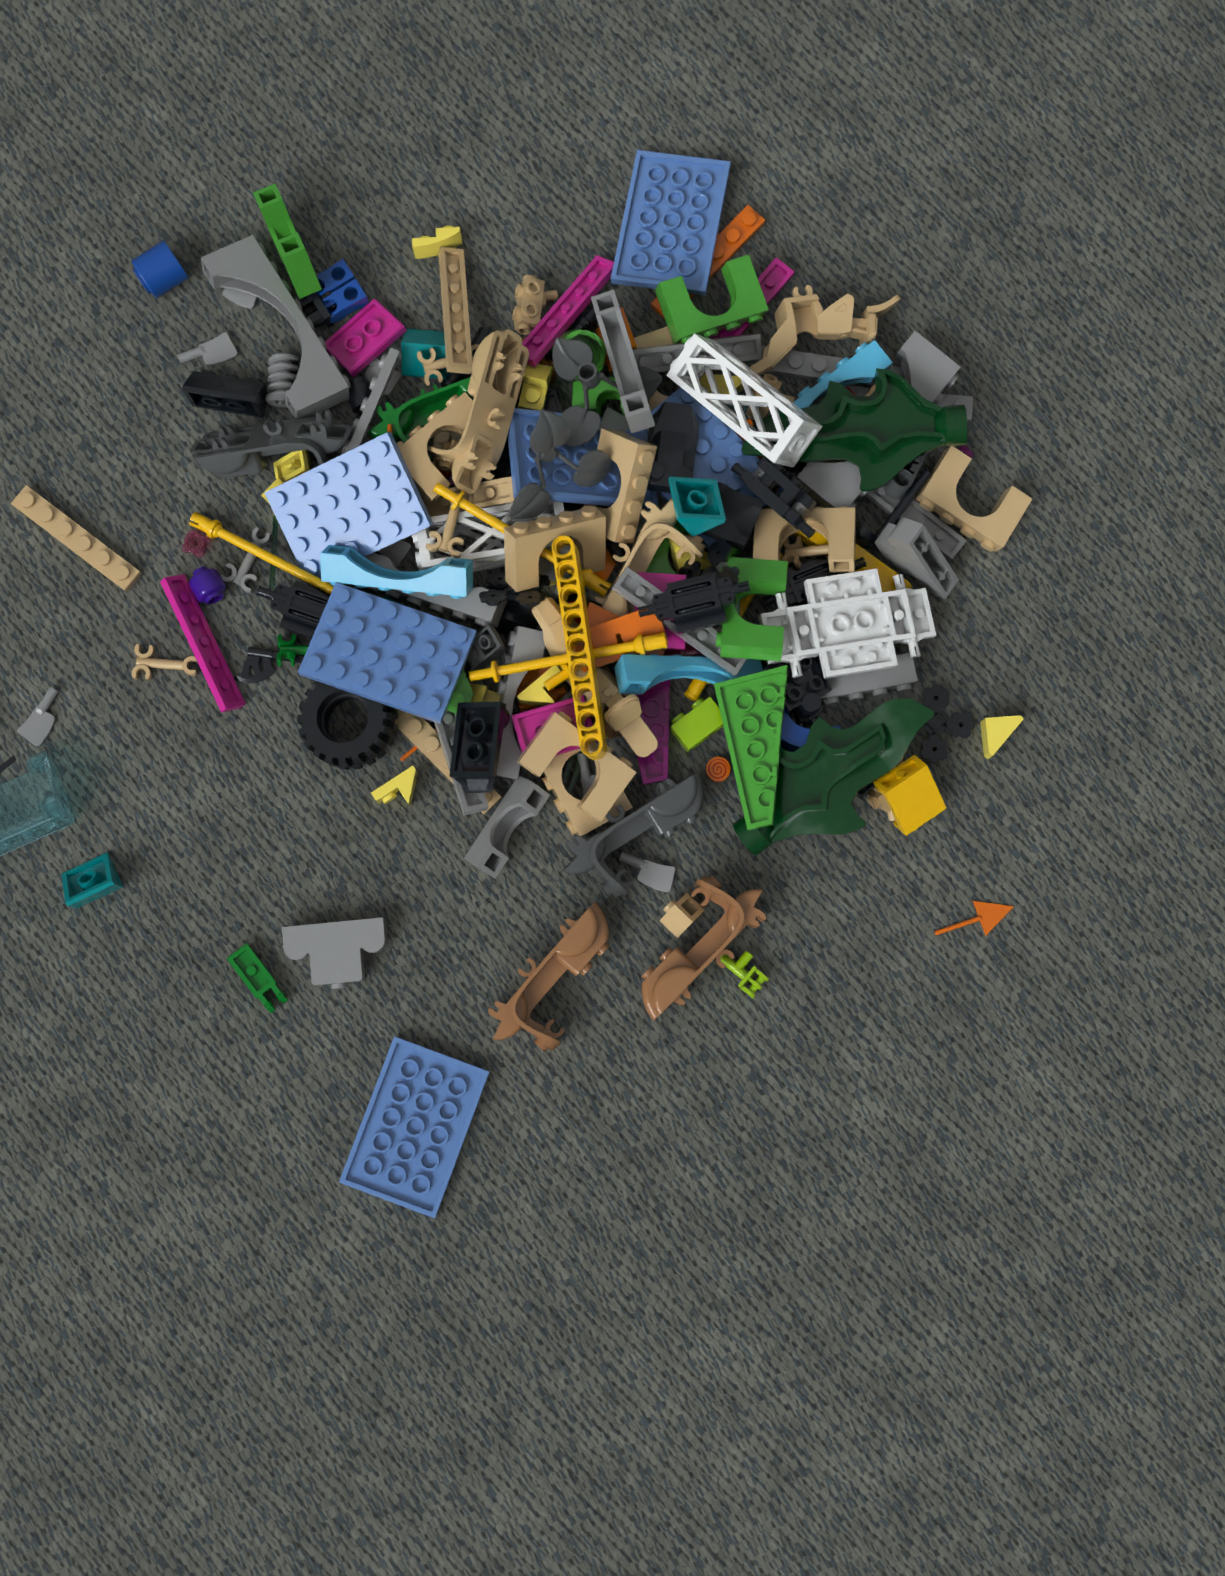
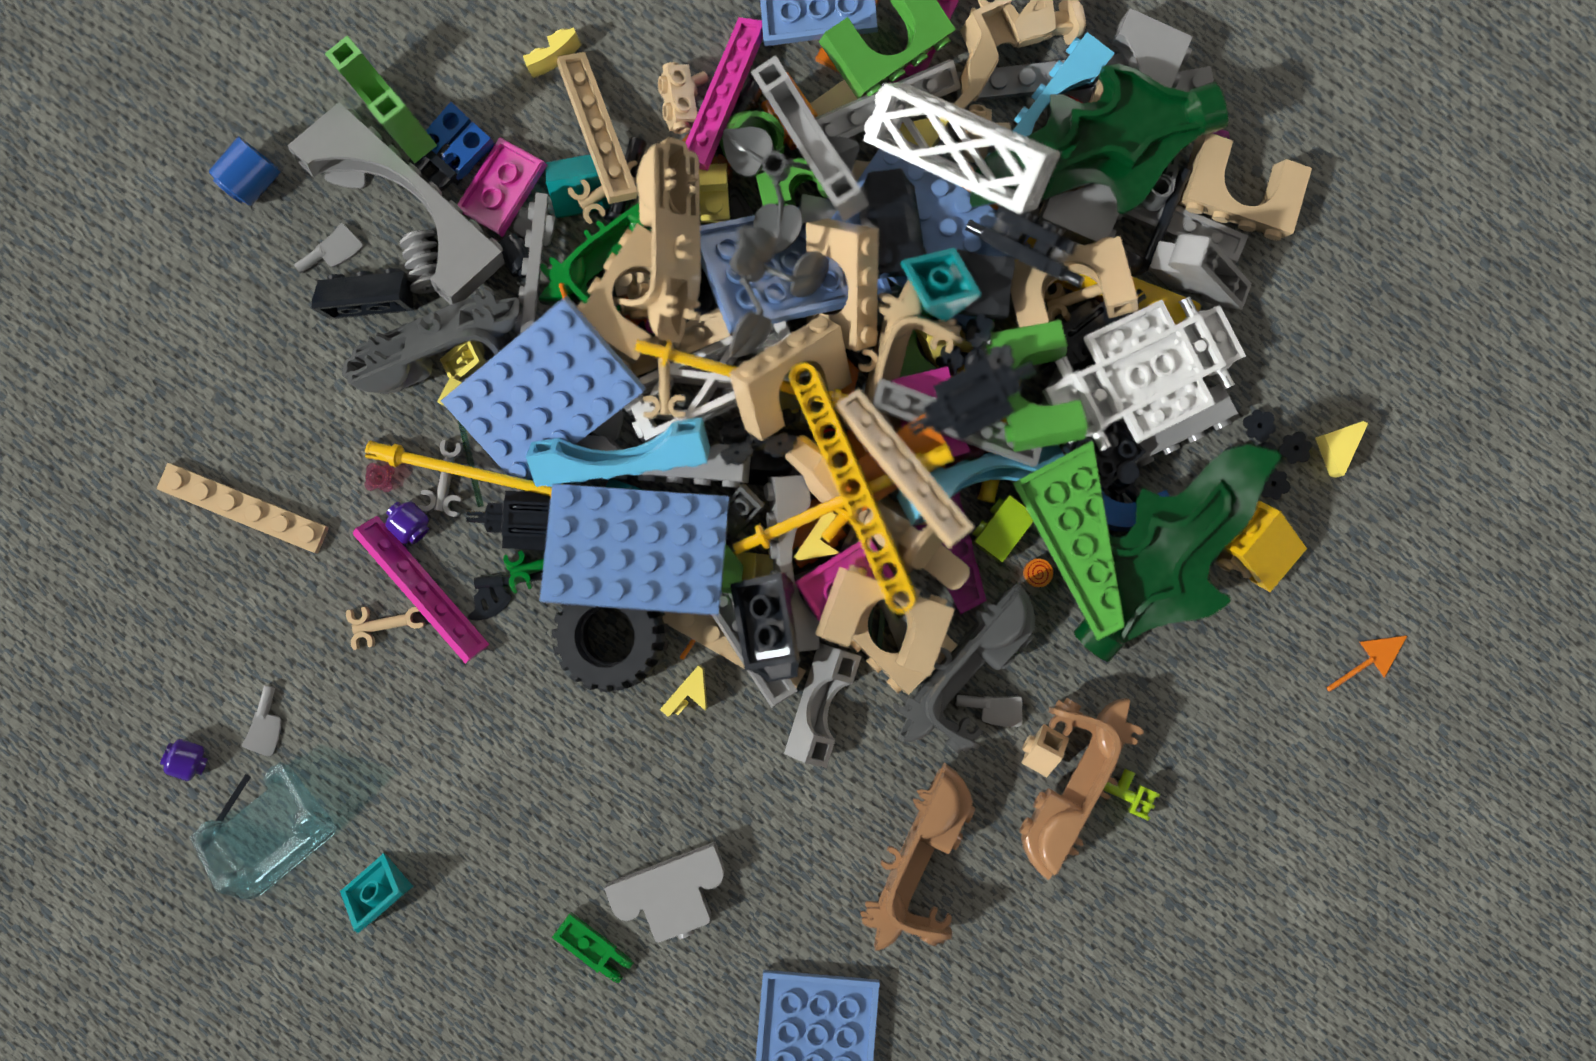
camera: 10 degrees left, 5 degrees up
none -> tan plate [834,389,974,548]

